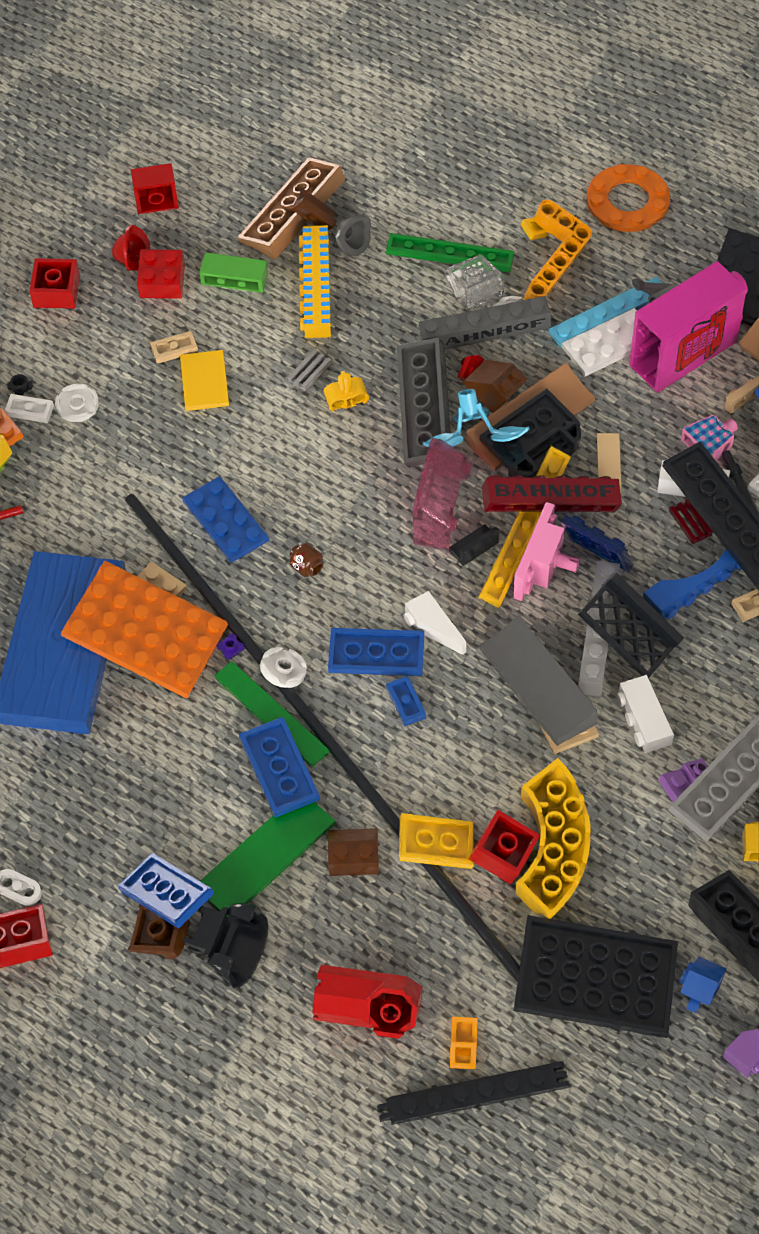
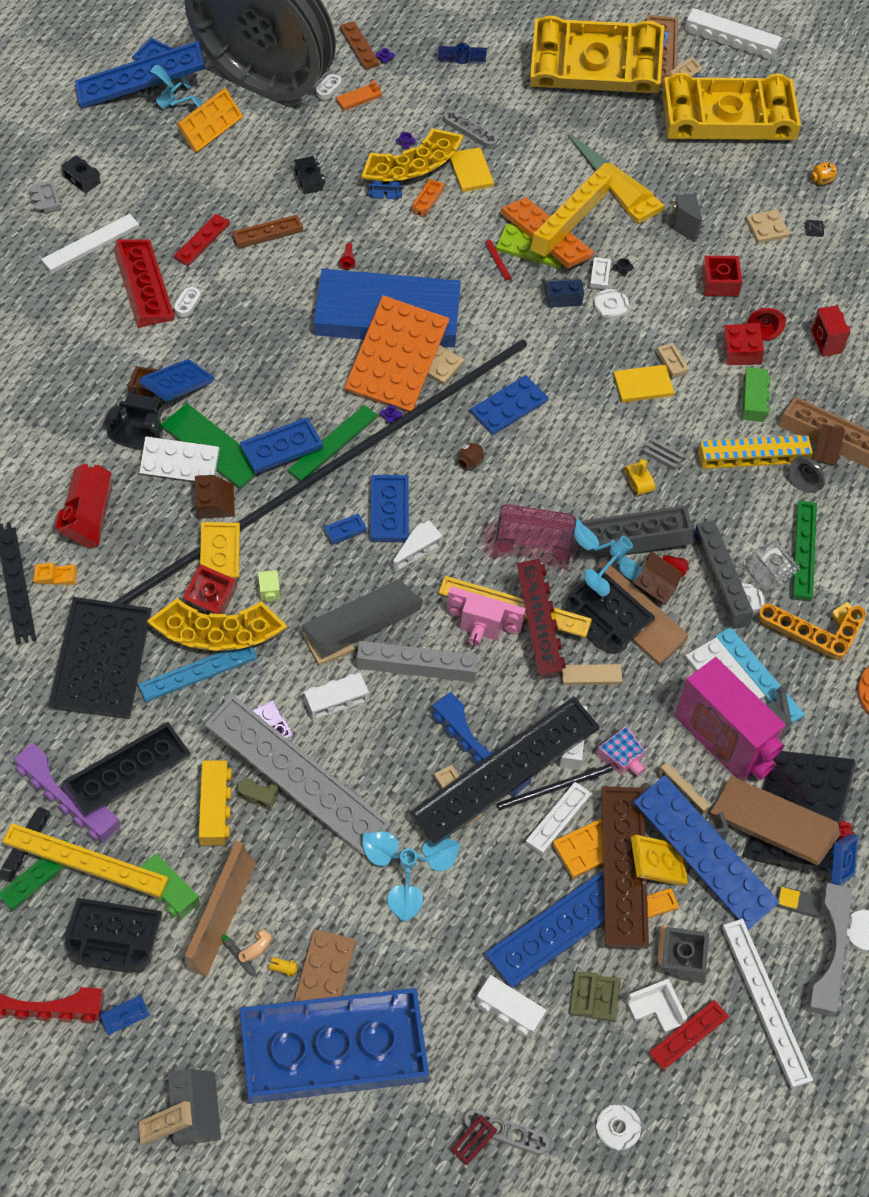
camera: 80 degrees right, 0 degrees up
white tile [260,647,307,688] -> none
black panel [449,524,499,566] -> none
clear blue plate [561,514,634,573] -> none
black fence [578,572,684,678] -> none
blue brick [679,956,727,1013] -> none
none -> dark azure tile [138,646,257,702]
none -> white plate [139,437,220,482]
none -> yellowish green brick [258,570,280,602]
none -> dark blue slope [543,278,584,308]

